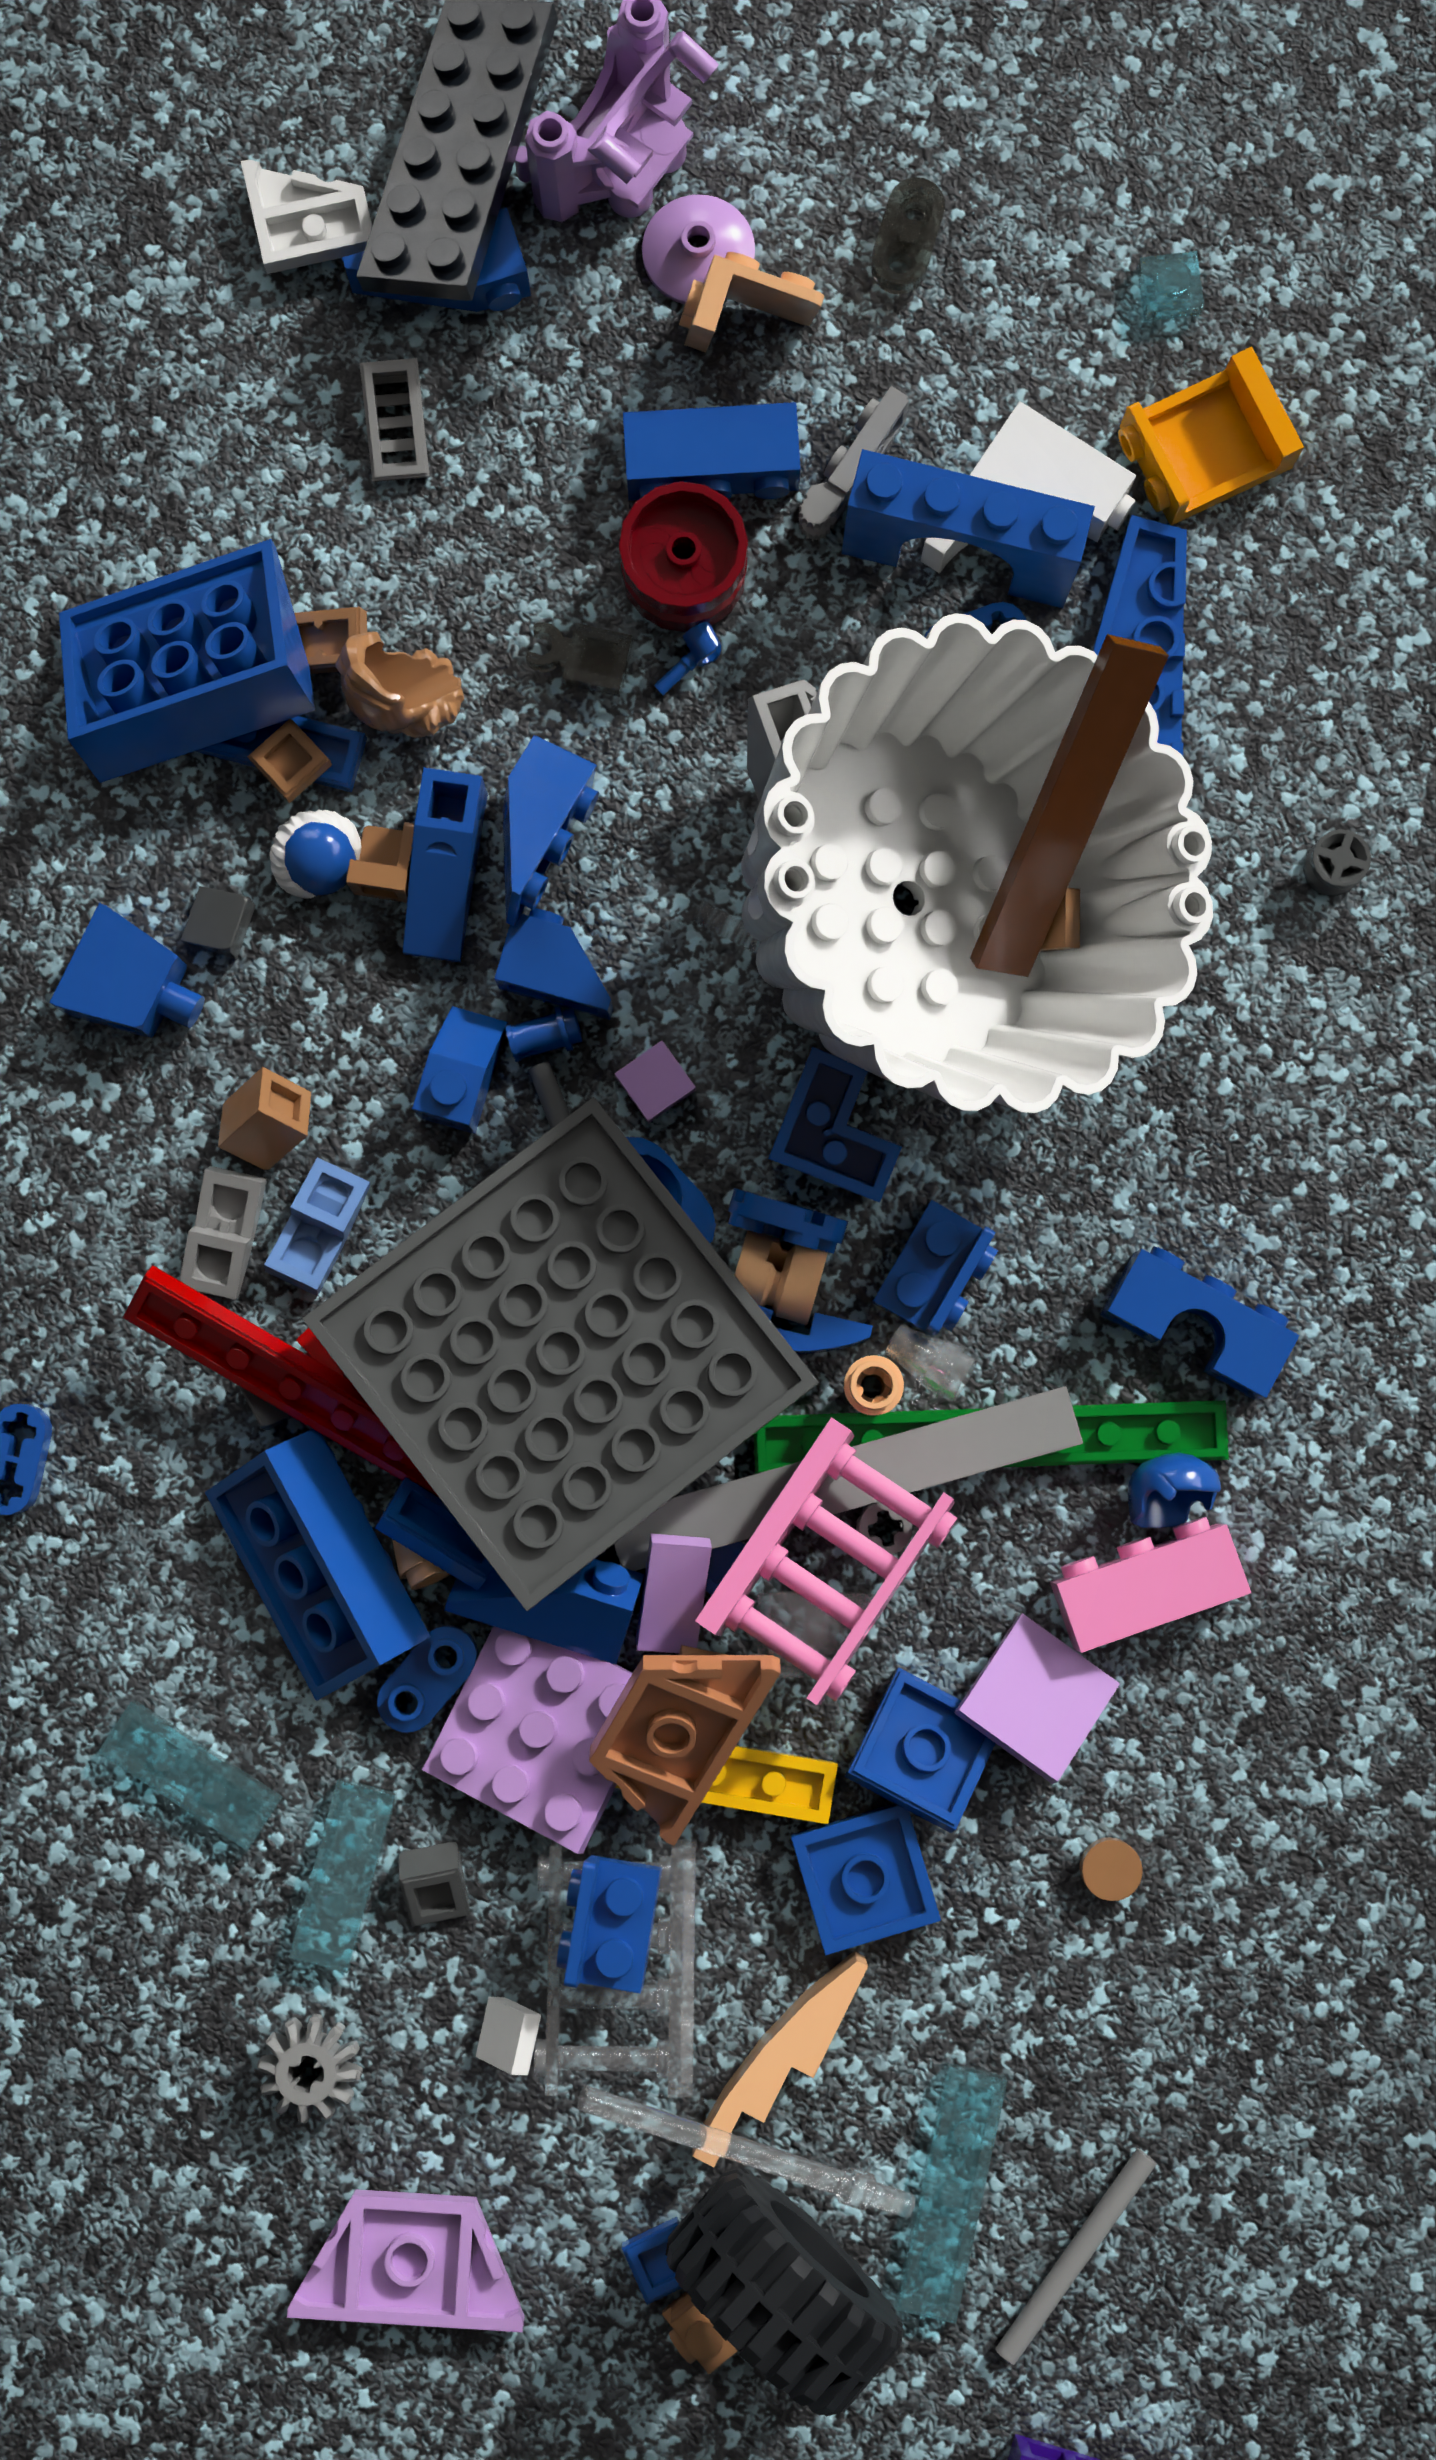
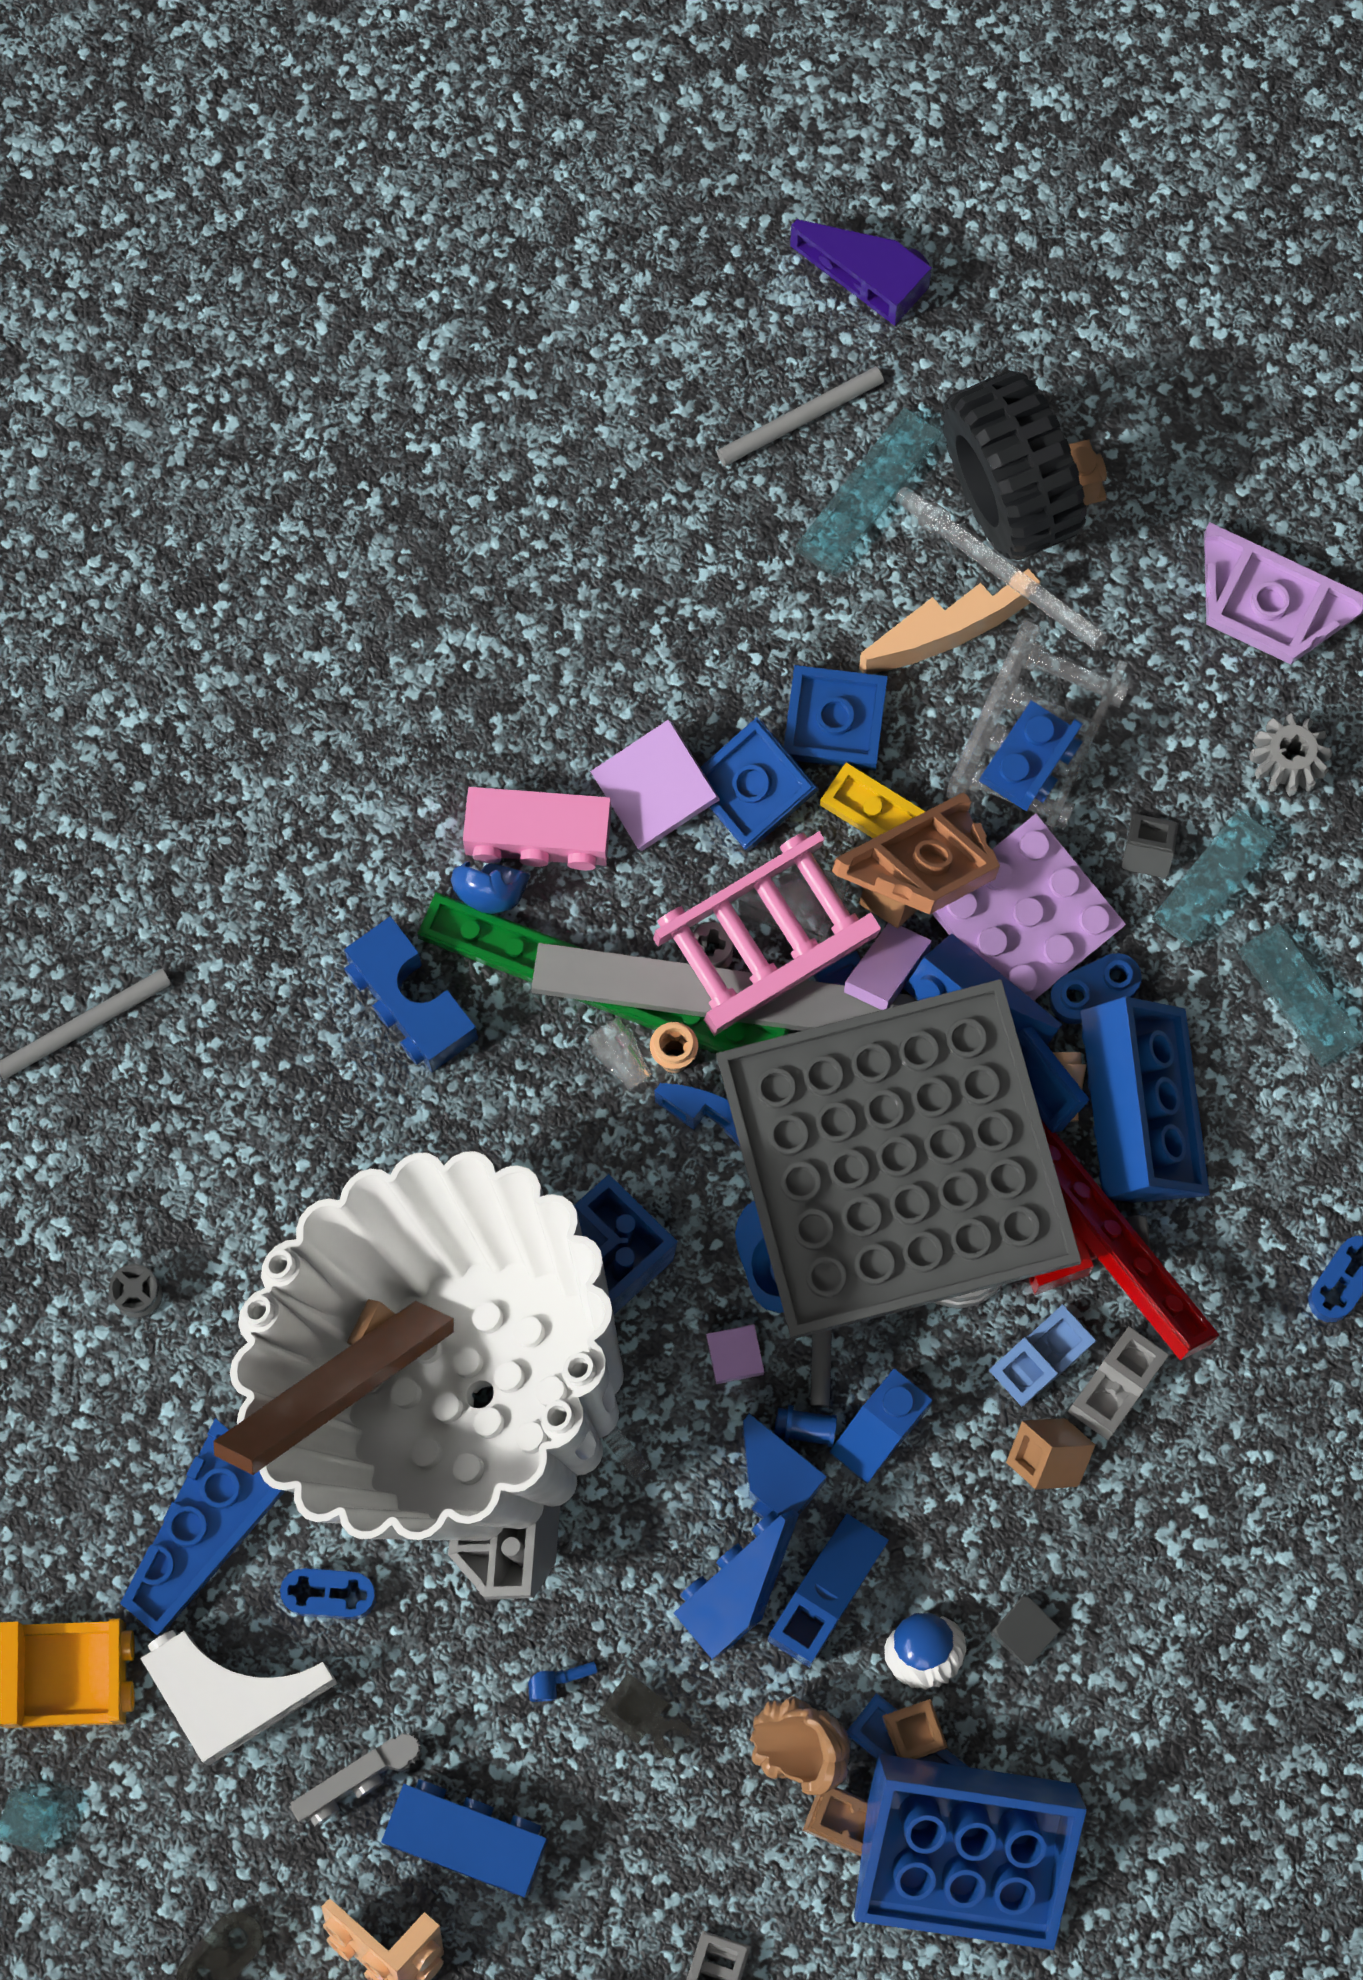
camera: 155 degrees left, 10 degrees down
blue torso [49,903,205,1038] -> none
medium nougat panel [346,822,414,903] -> none
white tile [475,1997,541,2075] -> none
dark red wheel [619,481,748,632] -> none
blue tile [622,2217,682,2305] -> none
blue plate [728,1188,849,1254] -> none
light nougat wheel [735,1230,828,1326] -> none
blue arch [841,449,1095,608] -> none
blue bracket [872,1199,998,1338] -> none
medium nougat tile [1080,1837,1142,1901] -> none

